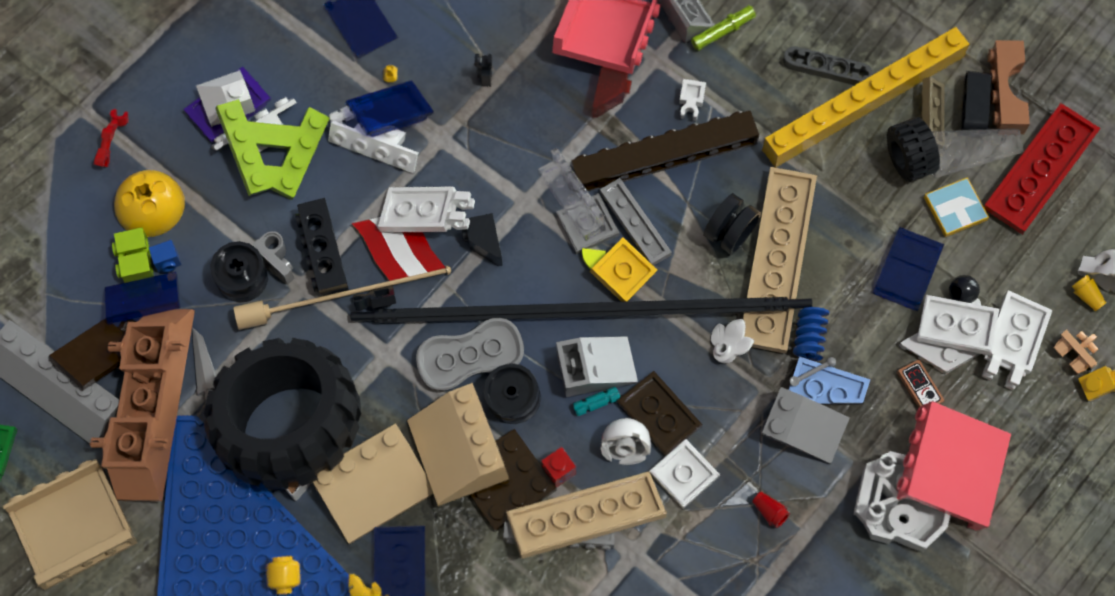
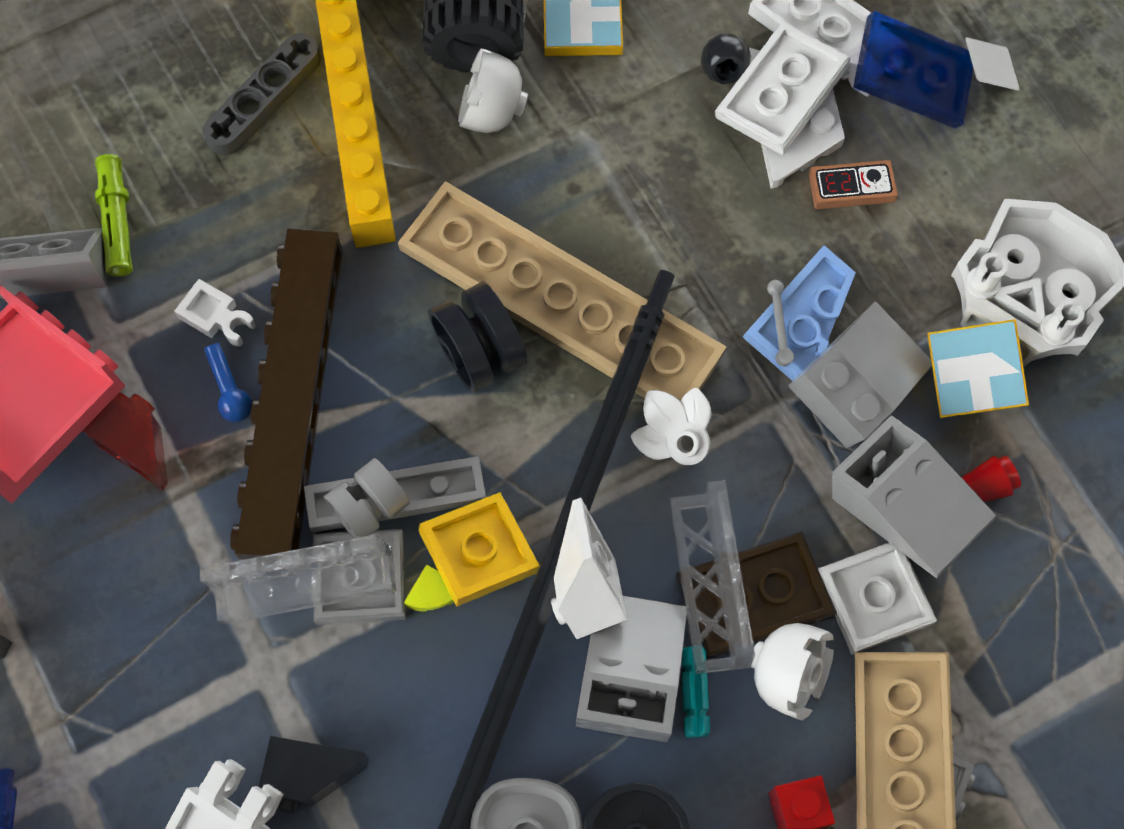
camera: 70 degrees left, 0 degrees up
blue piece [793,307,829,361] -> none
clear blue piece [872,227,944,311] -> none
coral panel [896,401,1011,531] -> none
none -> blue bar [204,343,252,422]
none -> light grey wheel [323,458,410,543]
none -> white cylinder [458,48,528,133]
none -> white slope [551,498,628,639]
none -> clear fence [669,480,755,674]
none -> light grey slope [832,415,996,578]
none -> clear blue tile [853,10,973,129]
none -> medium azure tile [927,319,1029,418]
none -> white sticker [966,37,1019,90]

